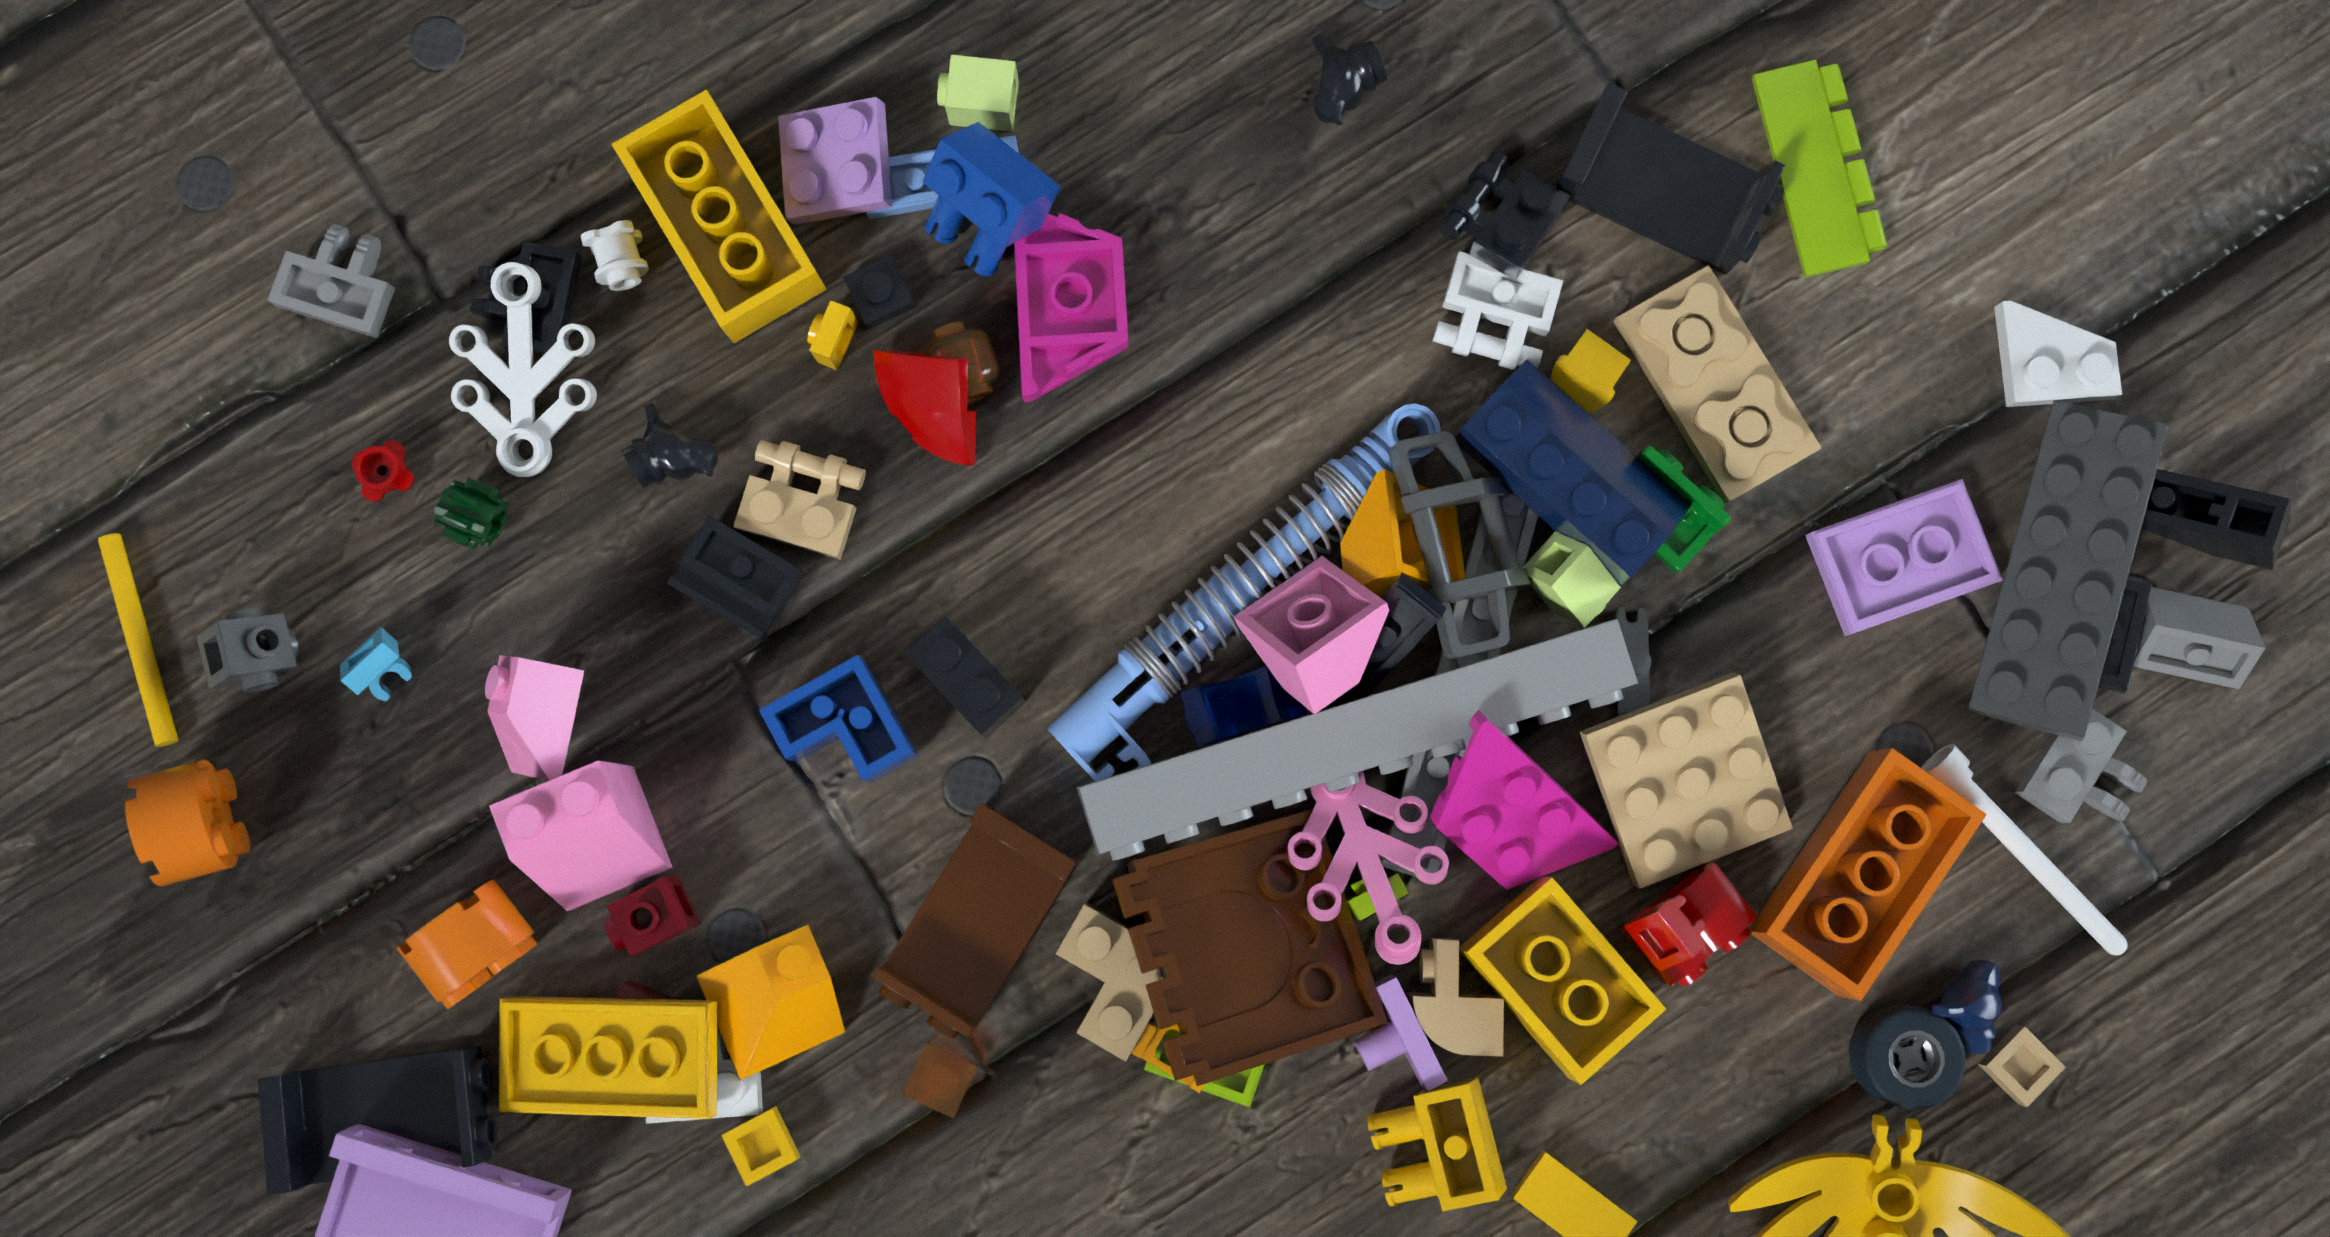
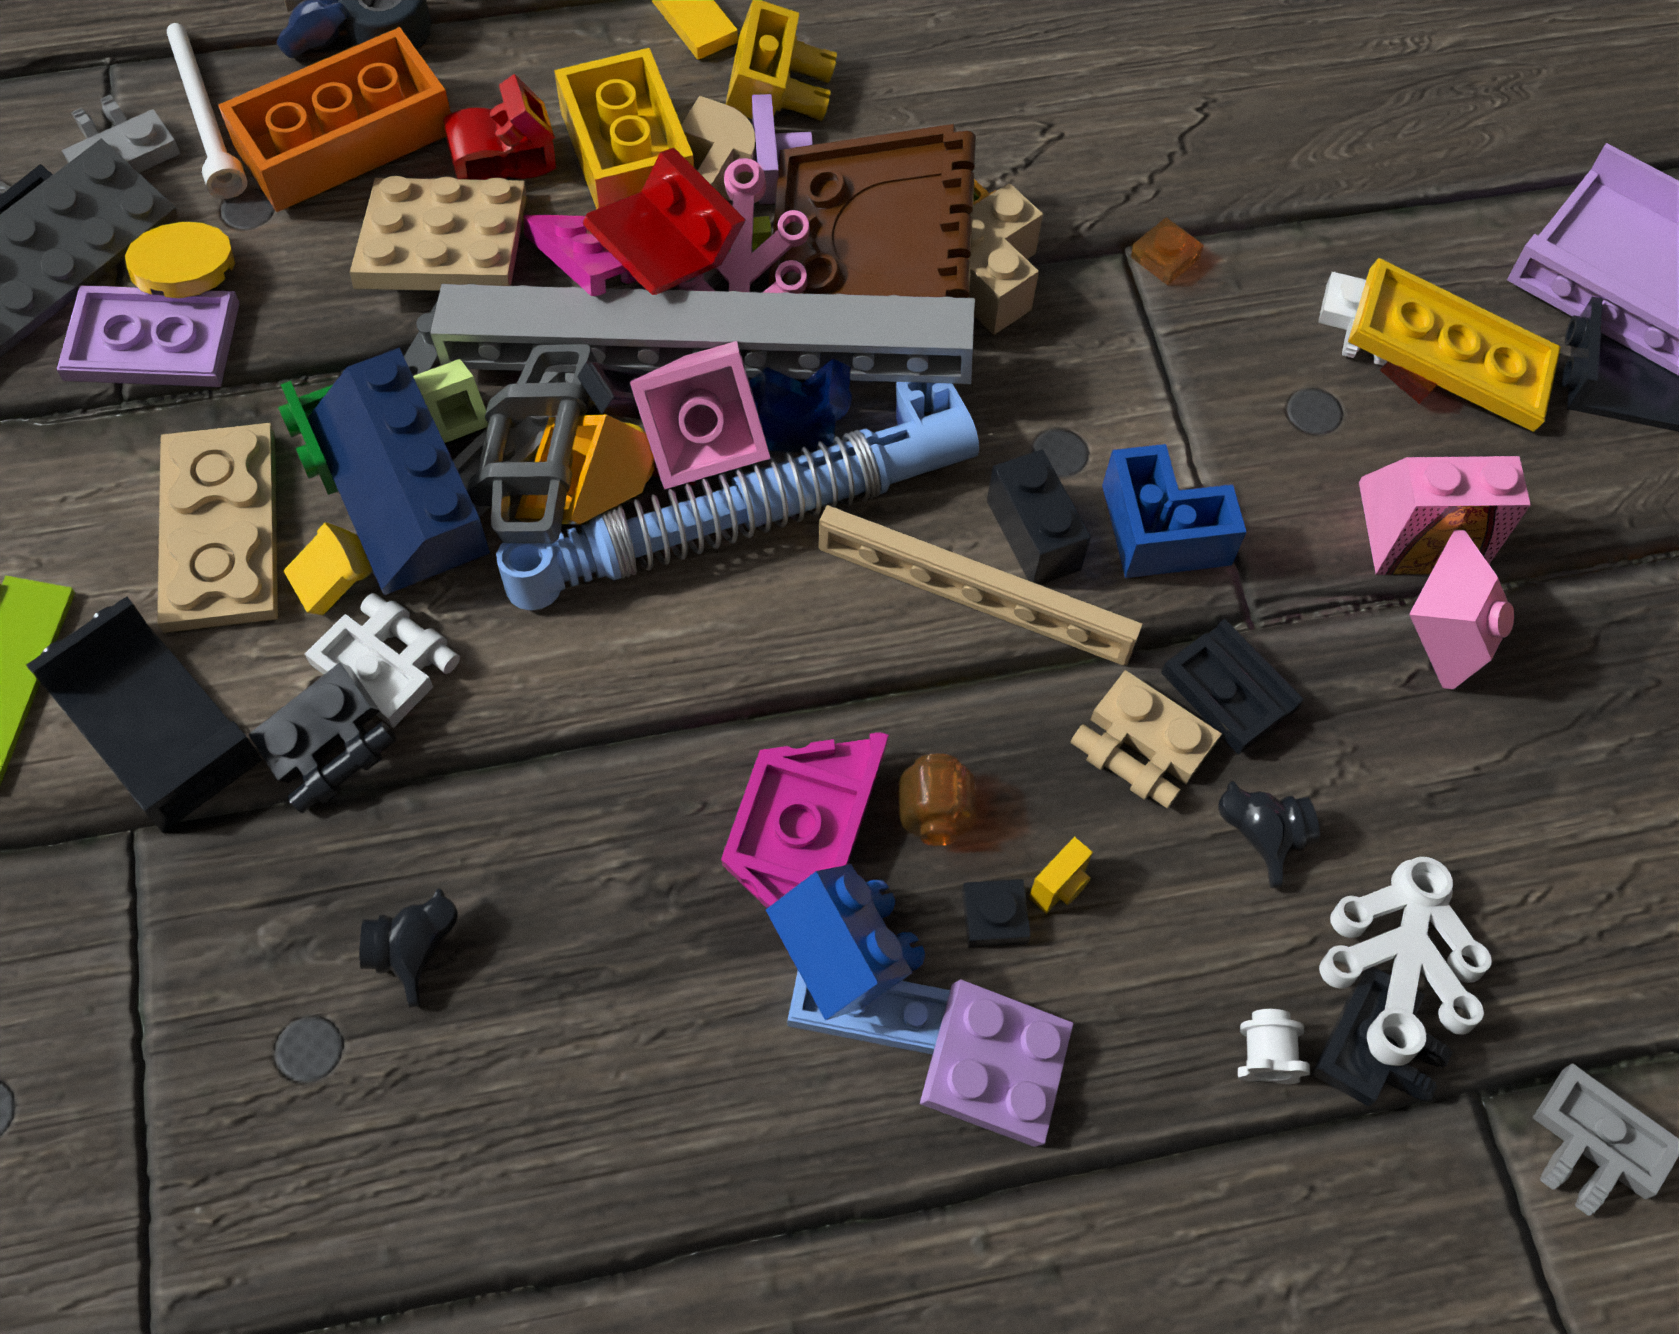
camera: 160 degrees left, 20 degrees down
medium azure tile [340,627,412,701] -> none
red plate [352,440,415,502] -> none
orange brick [396,879,538,1010] -> none
dark green gear [434,478,509,549] -> none
dark red brick [604,875,701,957] -> none
yellow brick [612,89,827,343] -> none
light orange slope [696,925,845,1080] -> none
yellow plate [721,1106,801,1186] -> none
reddish brown panel [872,803,1078,1039] -> none
red brick [873,349,976,466] -> none
yellowish green brick [937,55,1019,132] -> none
none -> yellow tile [125,222,235,299]
none -> red bracket [583,147,746,295]
none -> tan tile [819,505,1143,666]

